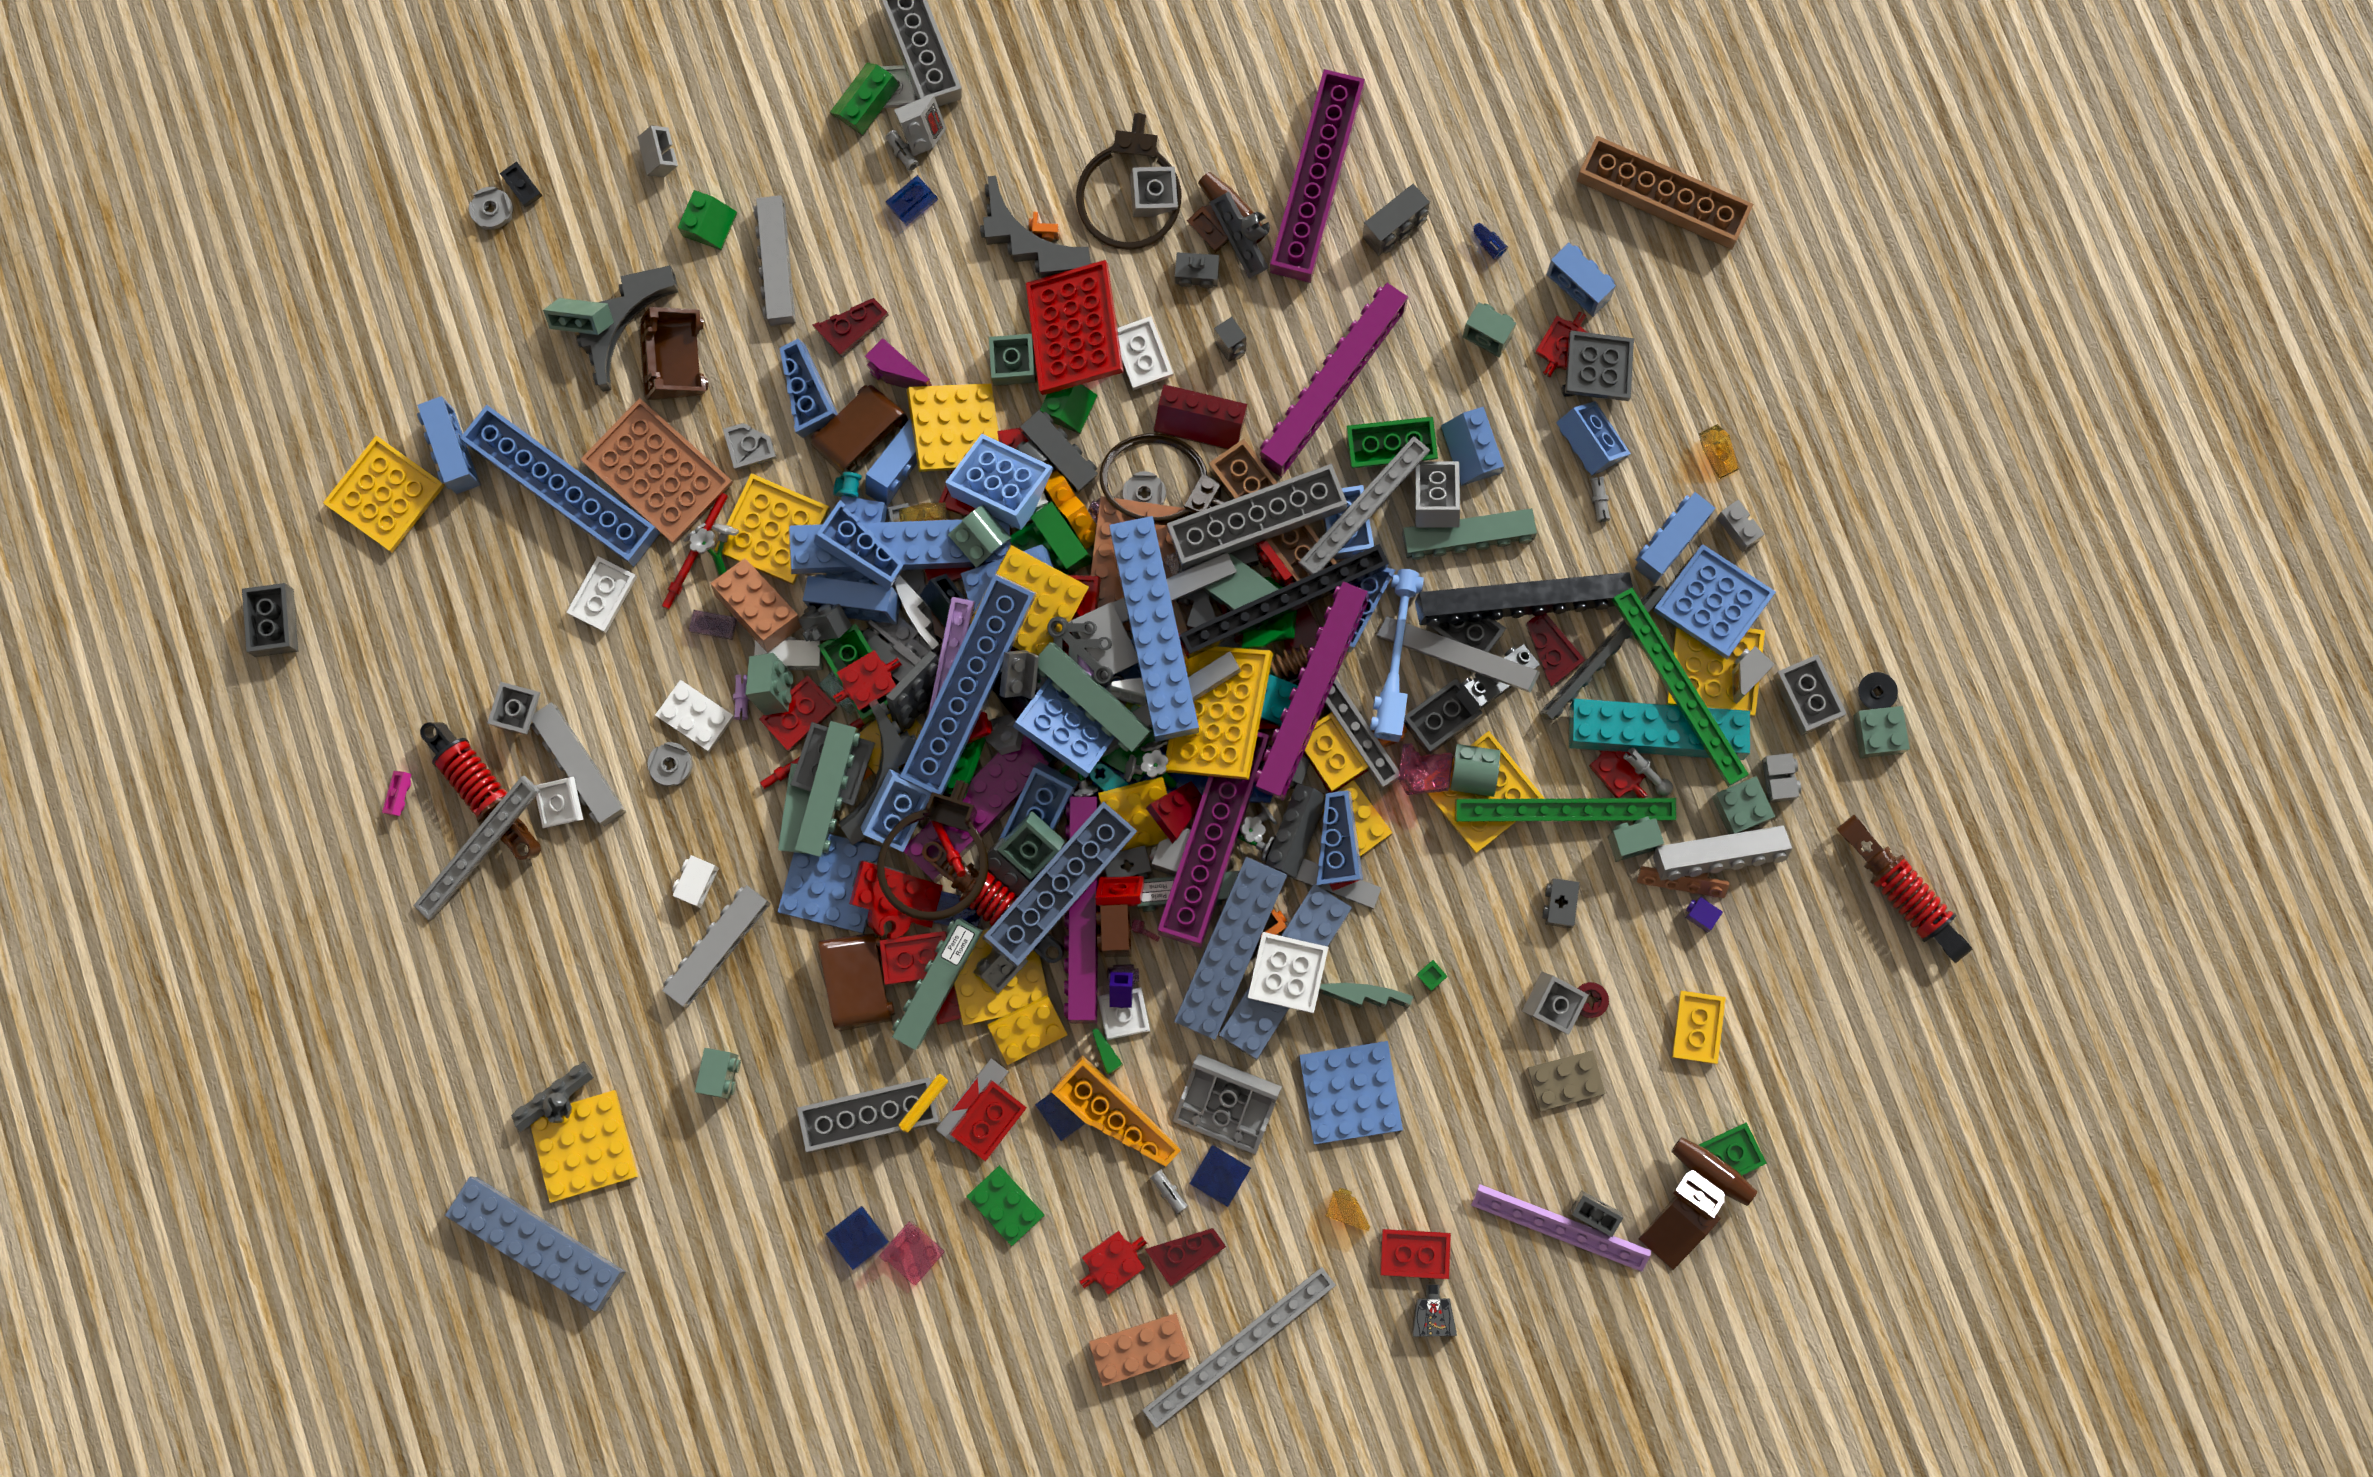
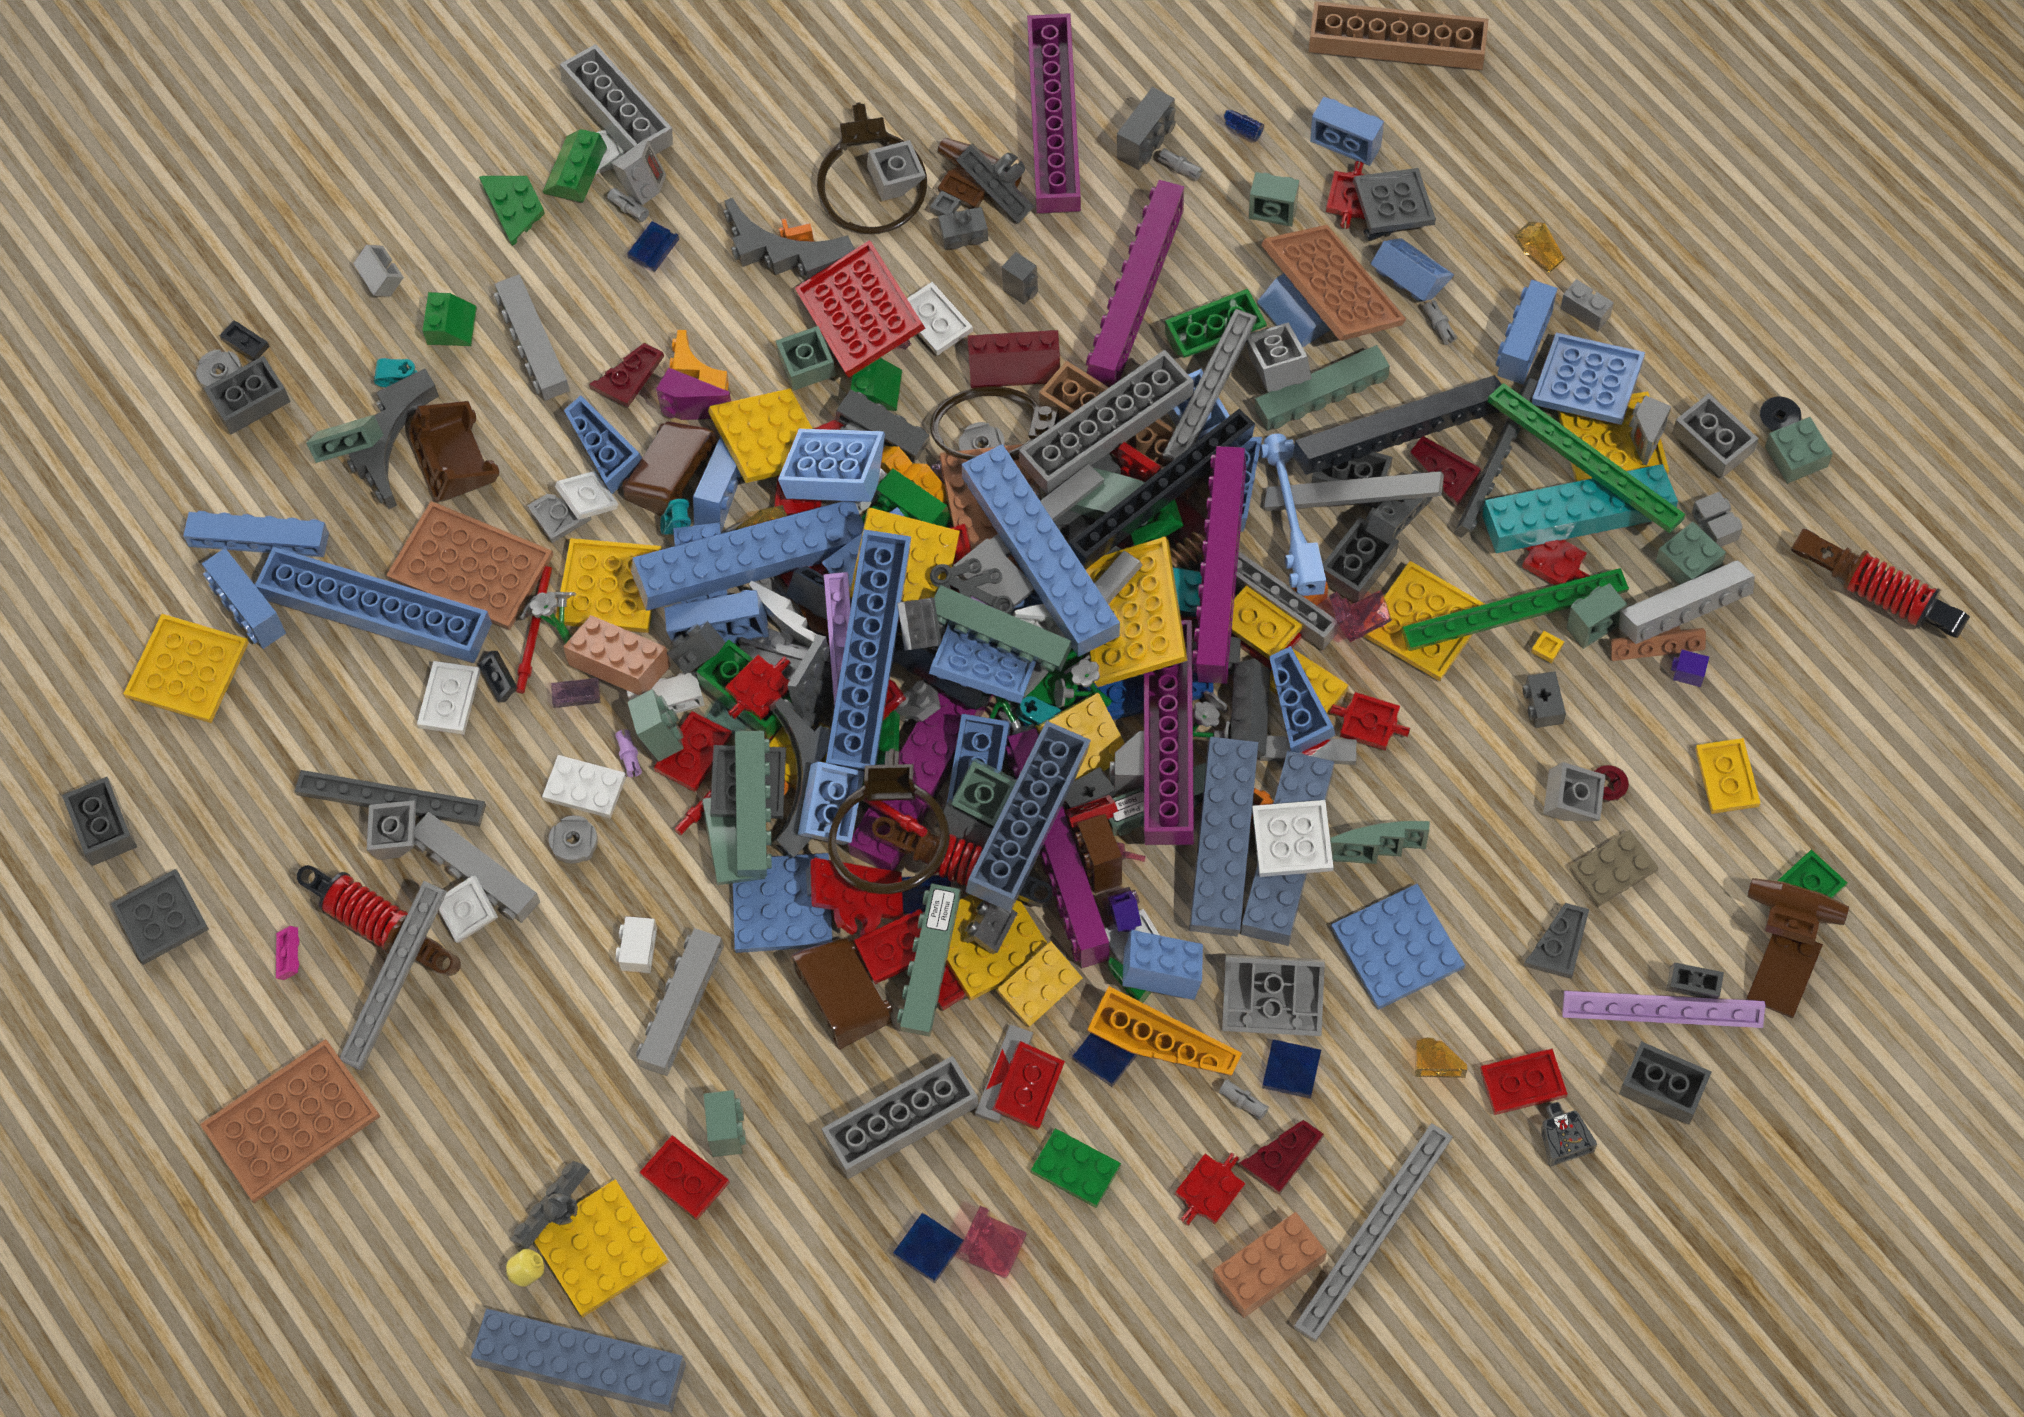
camera: 20 degrees left, 15 degrees down
medium blue wedge [814,500,903,591] -> none
yellow axle [899,1074,948,1133] -> none
sand green brick [948,505,1012,568] -> none
dark red wing [1146,781,1202,844] -> none
green plate [1416,960,1448,992] -> none
sand green brick [1450,744,1501,797] -> none
light grey pin [1624,748,1673,796] -> none
none -> dark grey plate [111,869,209,965]
none -> medium blue brick [183,511,329,557]
none -> nougat plate [200,1039,381,1203]
none -> dark grey brick [204,356,291,434]
none -> dark grey plate [294,770,486,827]
none -> teal piece [374,358,418,388]
none -> black plate [478,651,518,702]
none -> green wing [479,176,545,246]
none -> light yellow head [506,1249,544,1287]
none -> white tile [555,471,618,520]
none -> red plate [639,1135,730,1220]
none -> light orange arch [670,330,729,391]
none -> dark grey plate [930,191,961,216]
none -> medium blue brick [1122,930,1203,1000]
none -> light grey pin [1158,148,1203,181]
none -> nougat plate [1261,225,1406,341]
none -> red plate [1330,692,1411,751]
none -> dark grey wing [1524,903,1589,979]
none -> yellow plate [1531,631,1564,664]
none -> dark grey brick [1619,1041,1712,1125]

